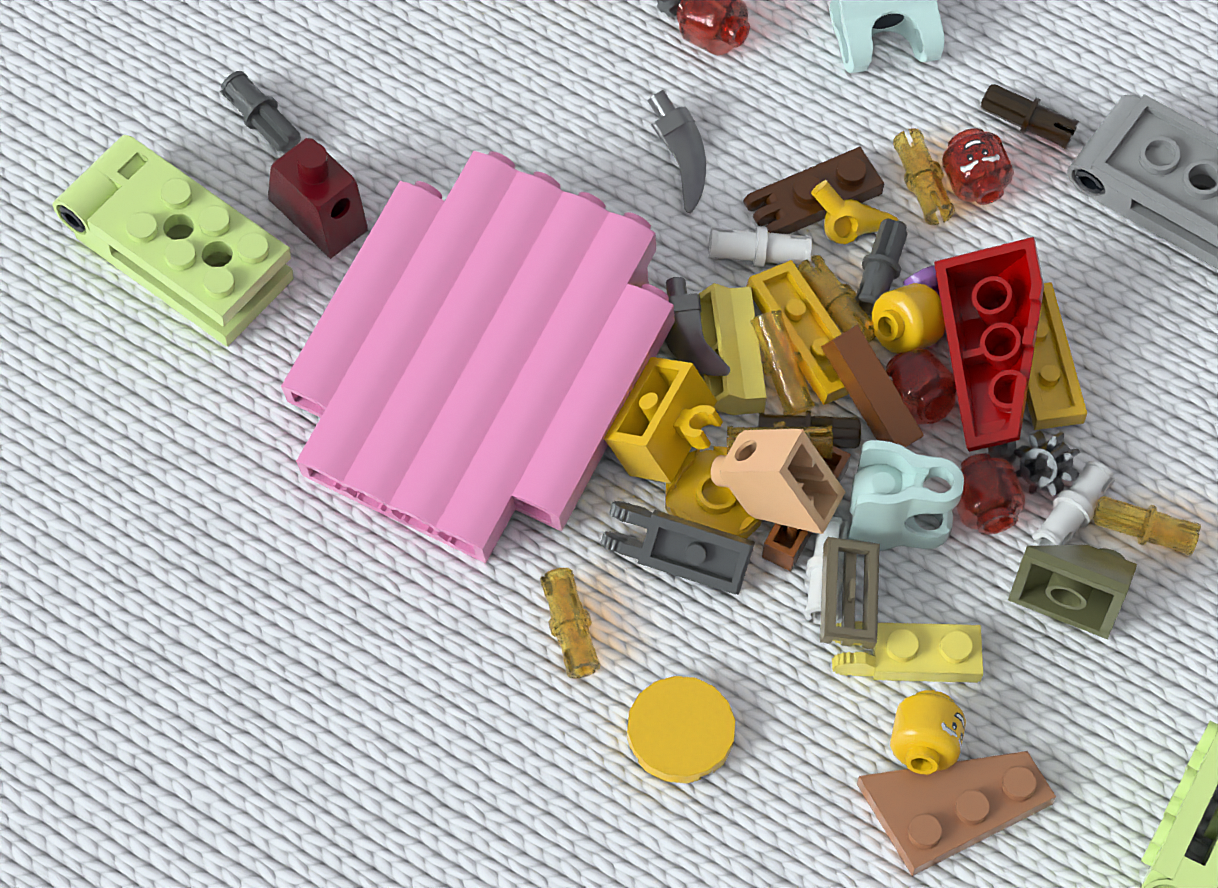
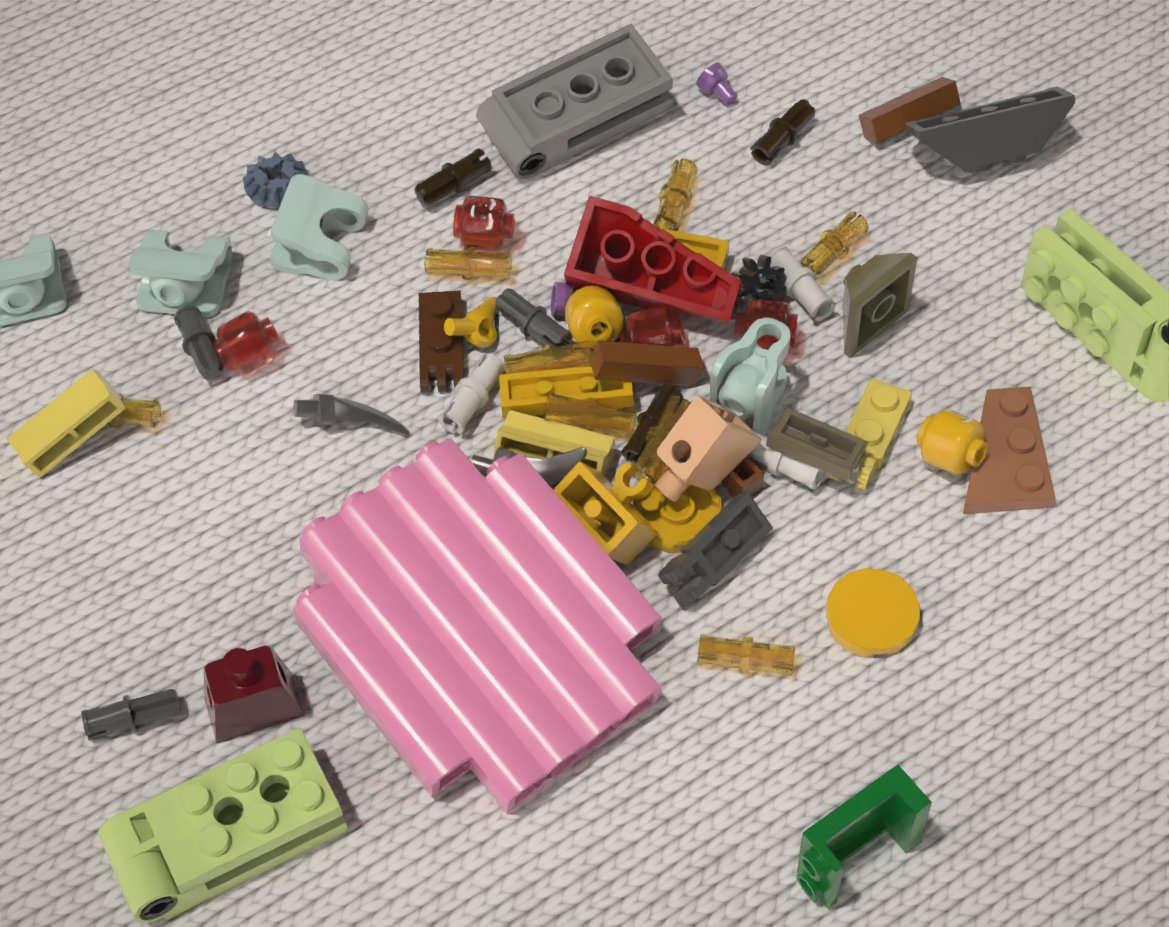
camera: 60 degrees left, 5 degrees down
none -> clear yellow pin [653,158,698,231]
none -> green panel [796,764,932,909]

